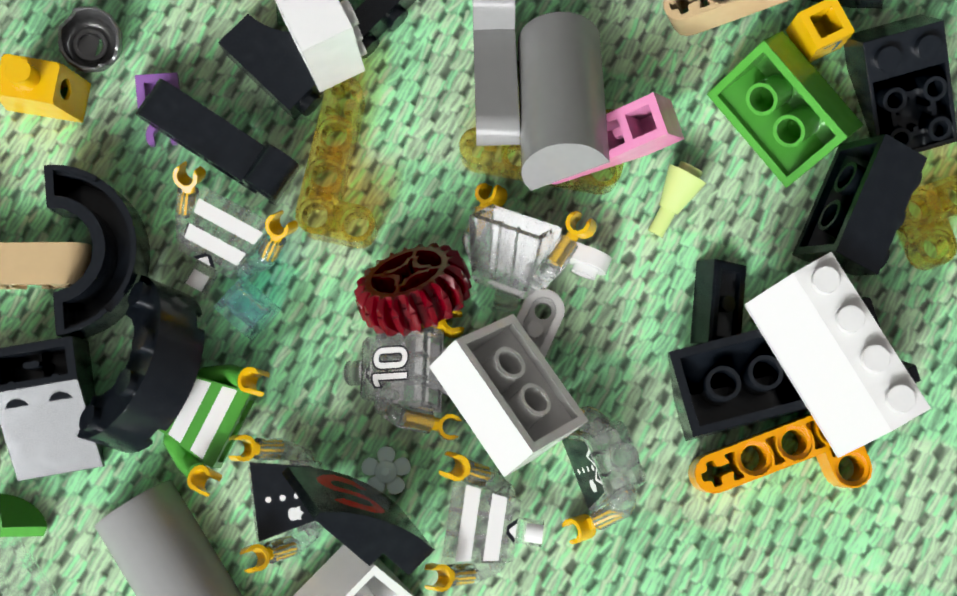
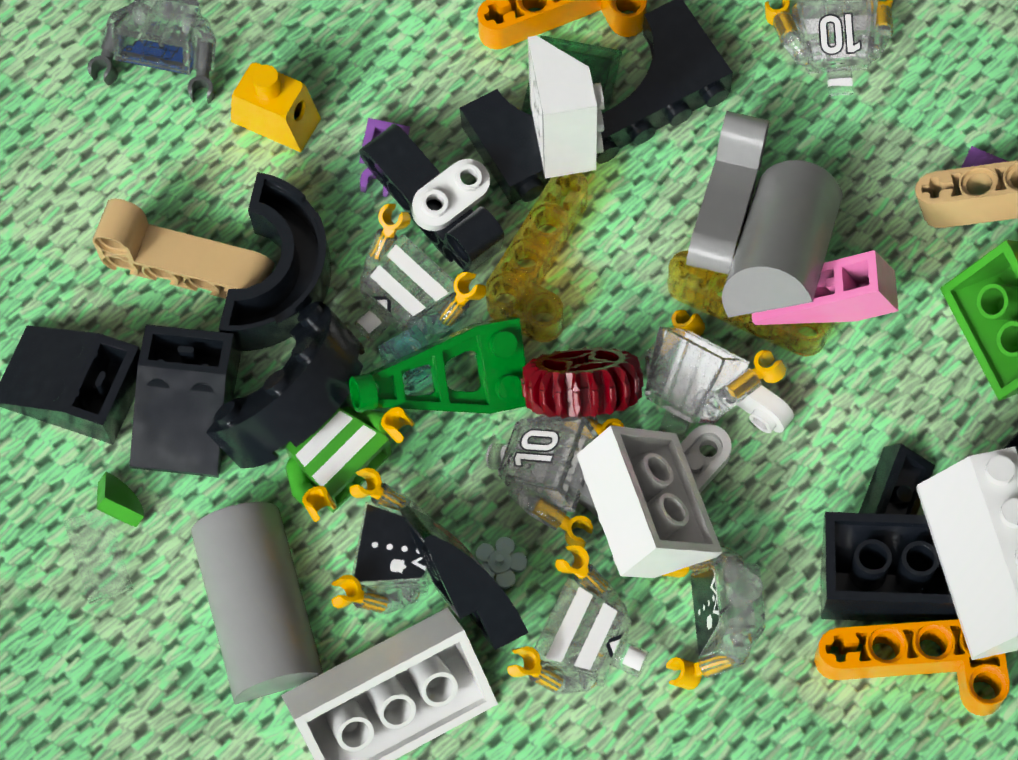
camera: 20 degrees right, 15 degrees down
flat silver hair [58,6,122,73] -> none
yellowish green cone [648,161,706,238] -> none
none -> green plate [349,317,526,414]
none -> white plate [411,159,490,231]

